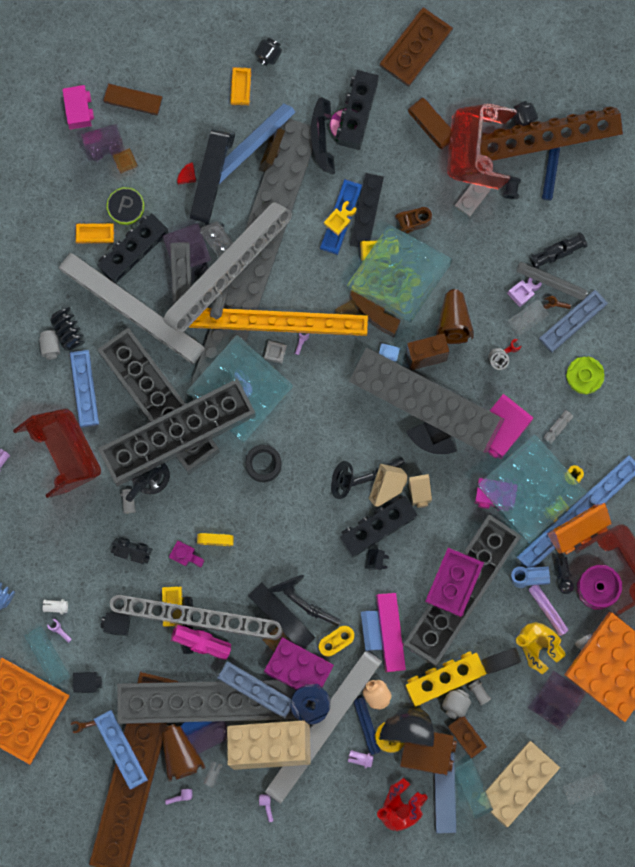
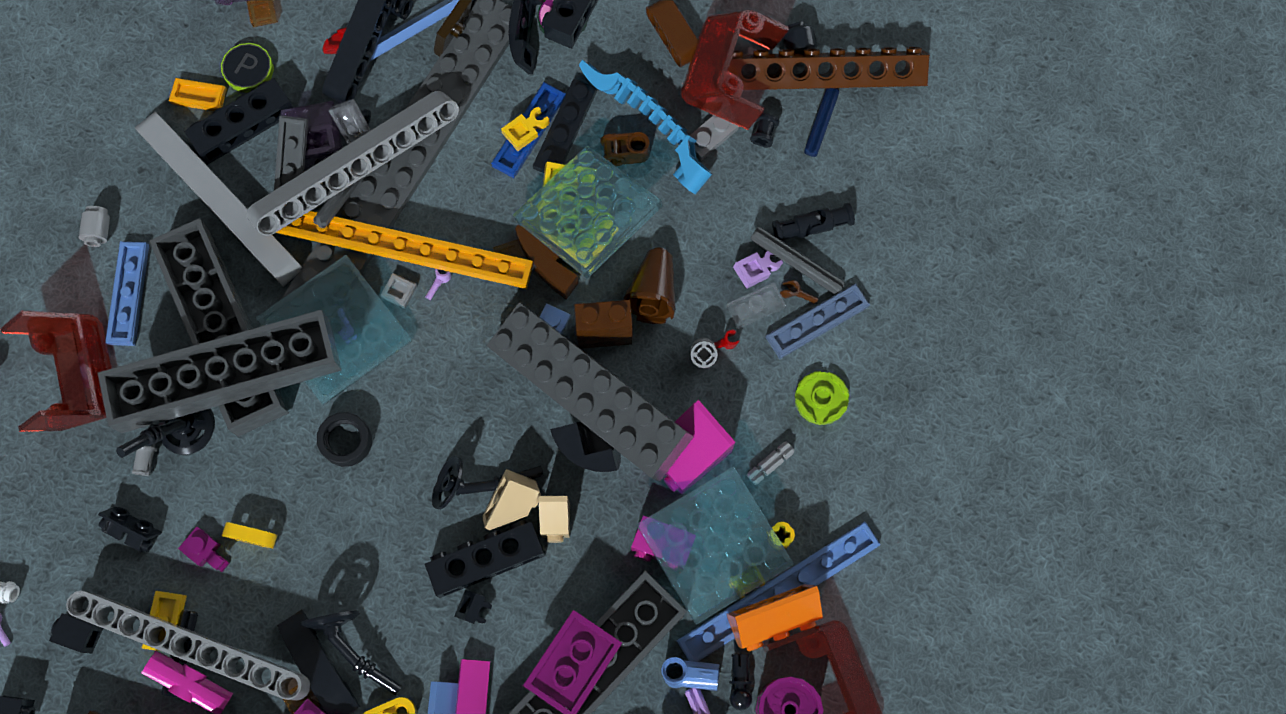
camera: 10 degrees right, 5 degrees down
black piece [50,307,85,351] -> none
none -> dark azure piece [579,60,712,194]

